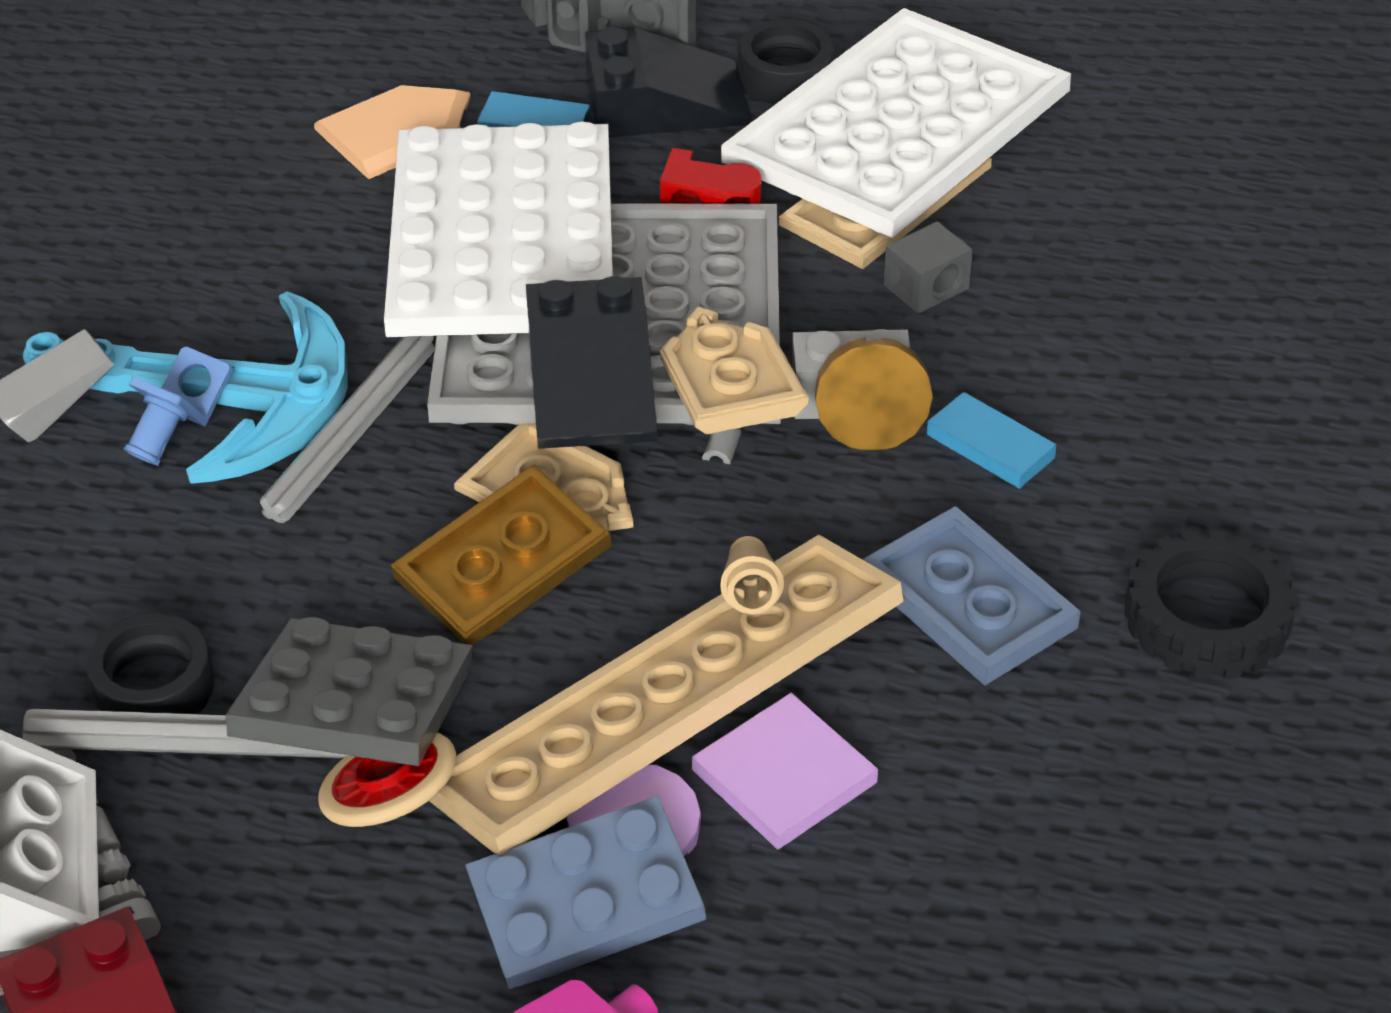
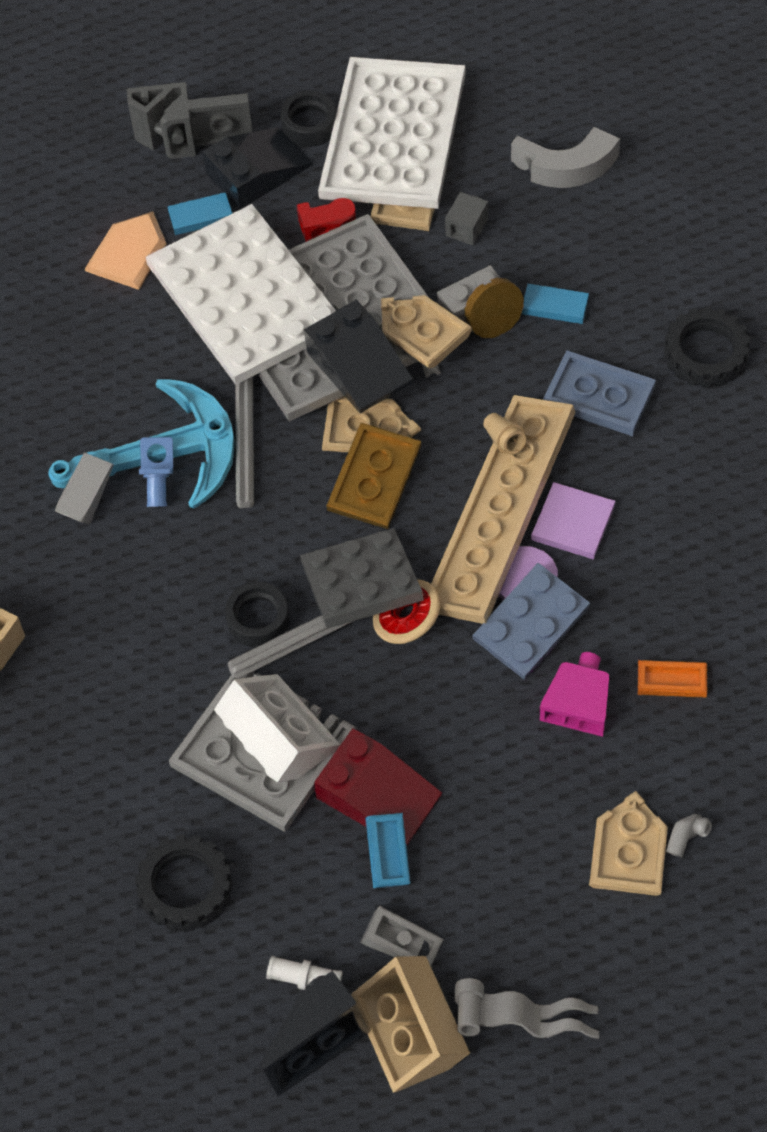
camera: 25 degrees left, 15 degrees up
none -> light grey arch [511,127,620,188]

